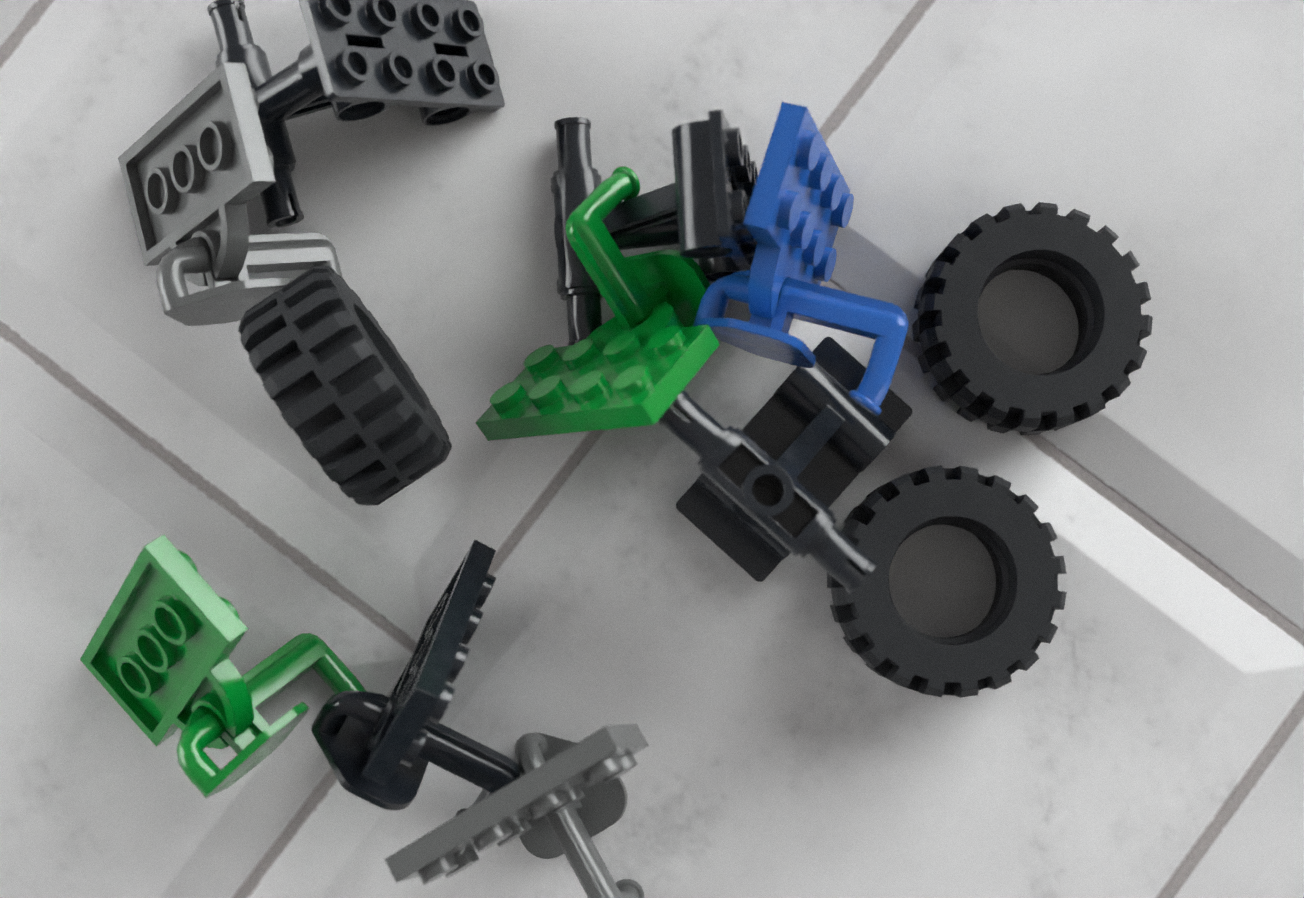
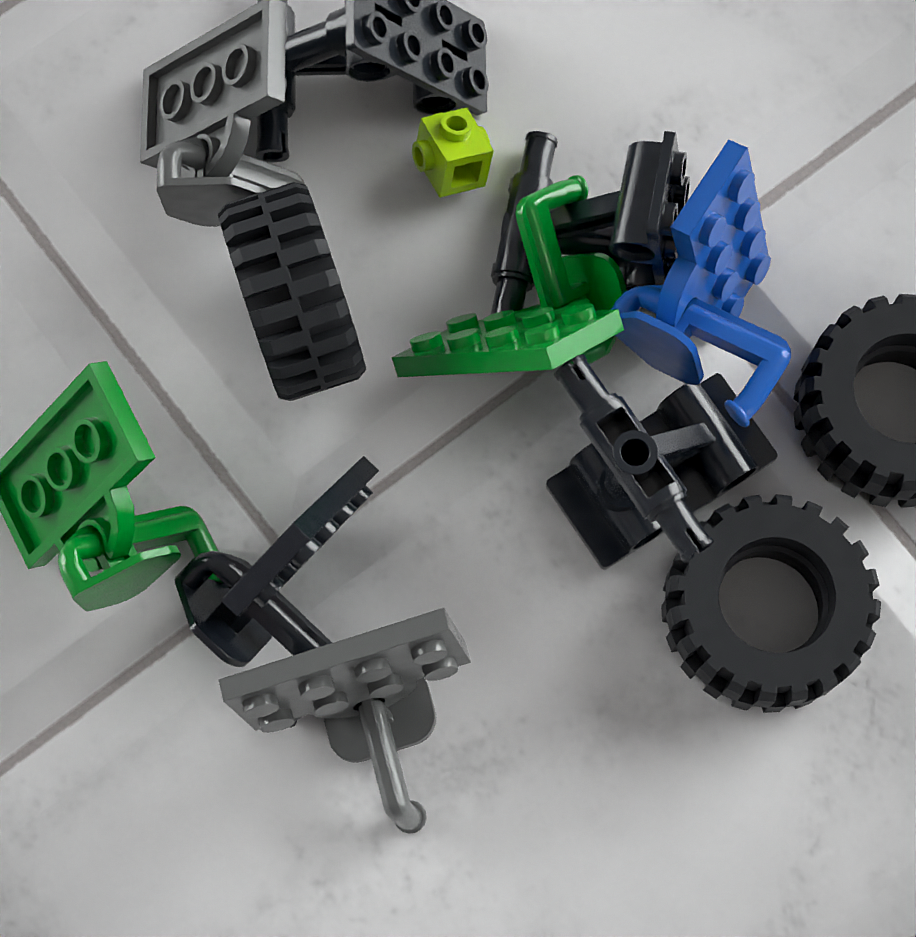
camera: 10 degrees right, 10 degrees down
none -> lime brick [412,107,494,198]

